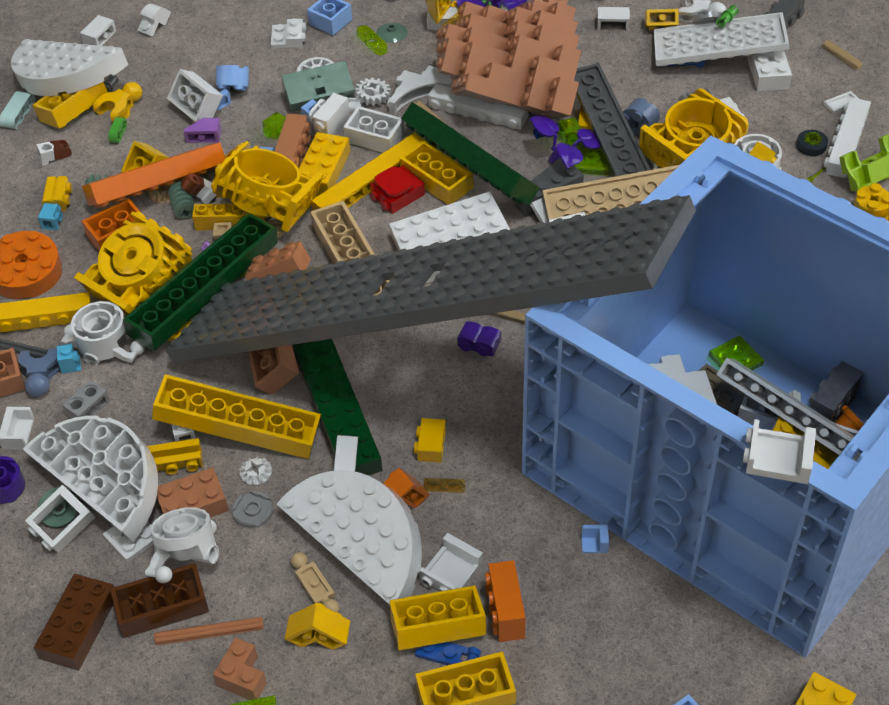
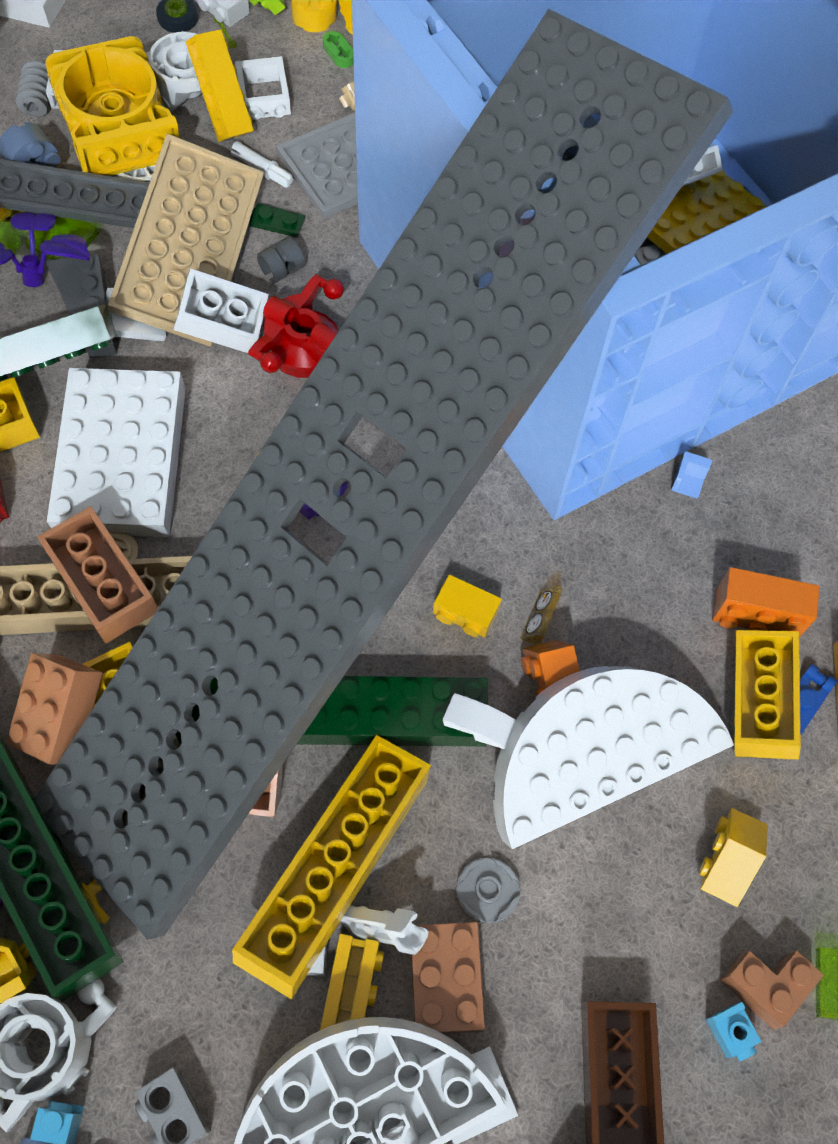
camera: 75 degrees left, 15 degrees up
white piece [145,507,219,583] -> none
nougat axle [154,617,264,645] -> none
white gear [239,456,272,485] -> none
tan plate [291,552,339,613] -> none
white panel [419,533,483,592] -> none
none -> nougat brick [37,506,158,644]
none -> white plate [341,906,429,955]
none -> medium azure brick [706,1002,762,1061]

